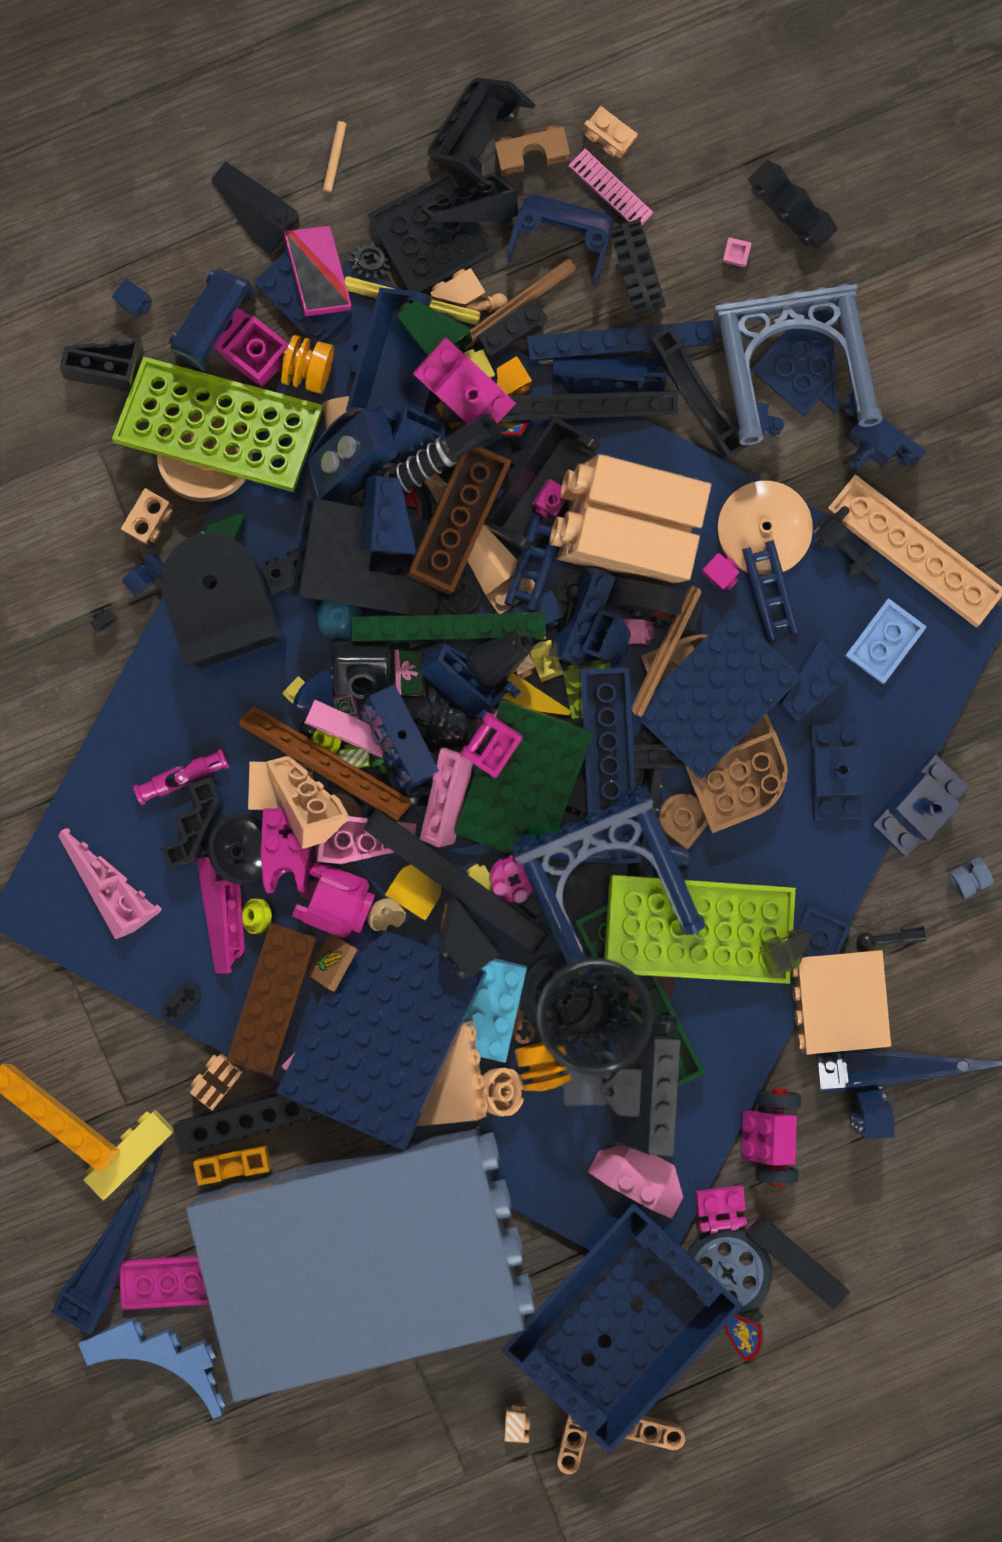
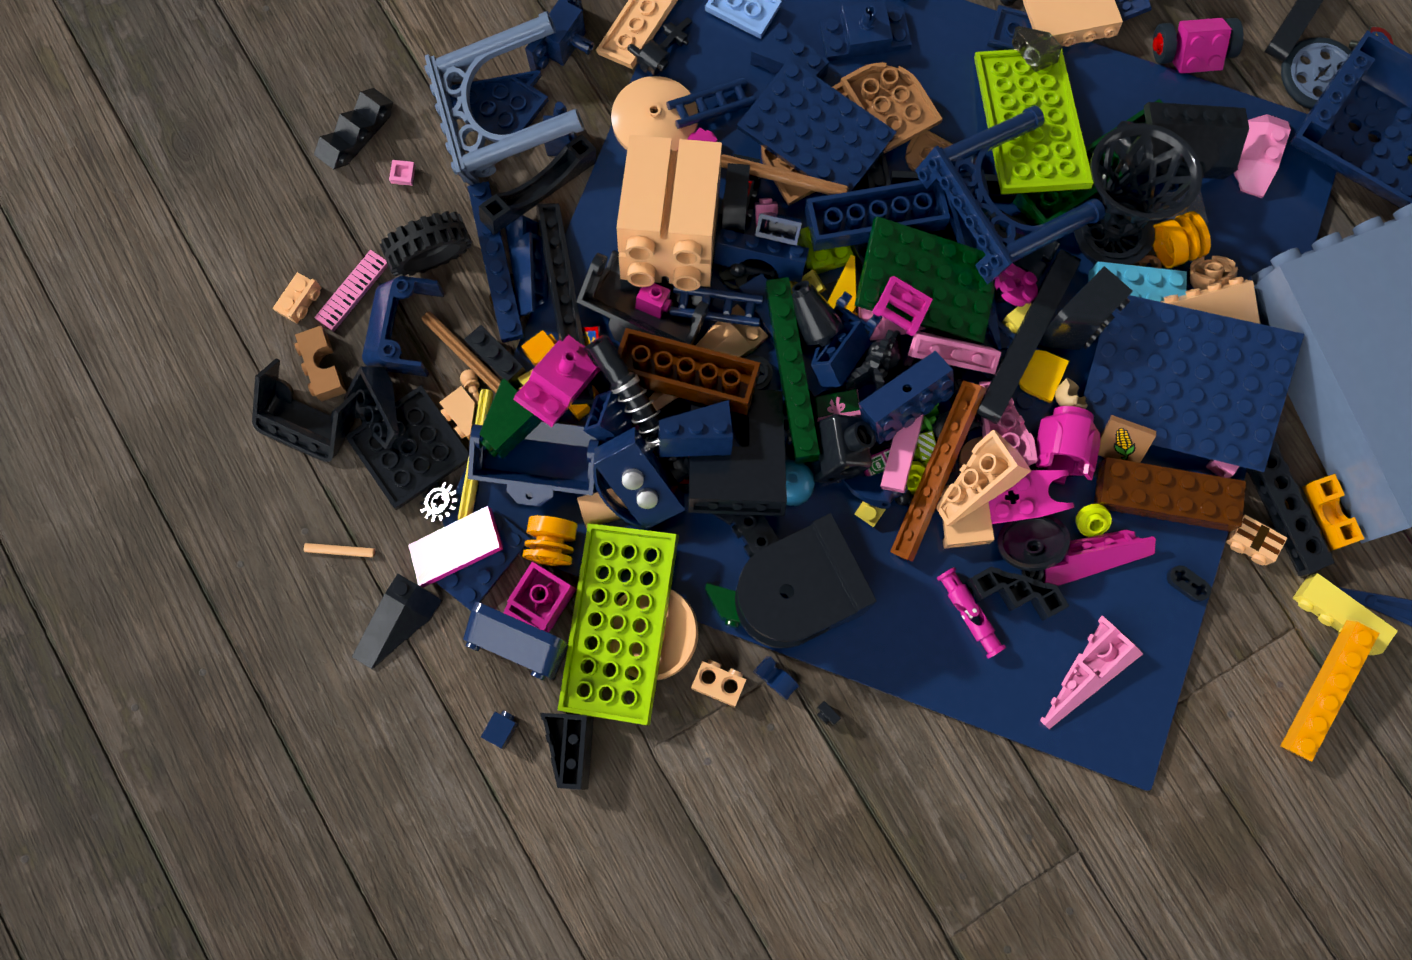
camera: 100 degrees left, 10 degrees down
dark pink plate [695,1185,747,1234] -> none

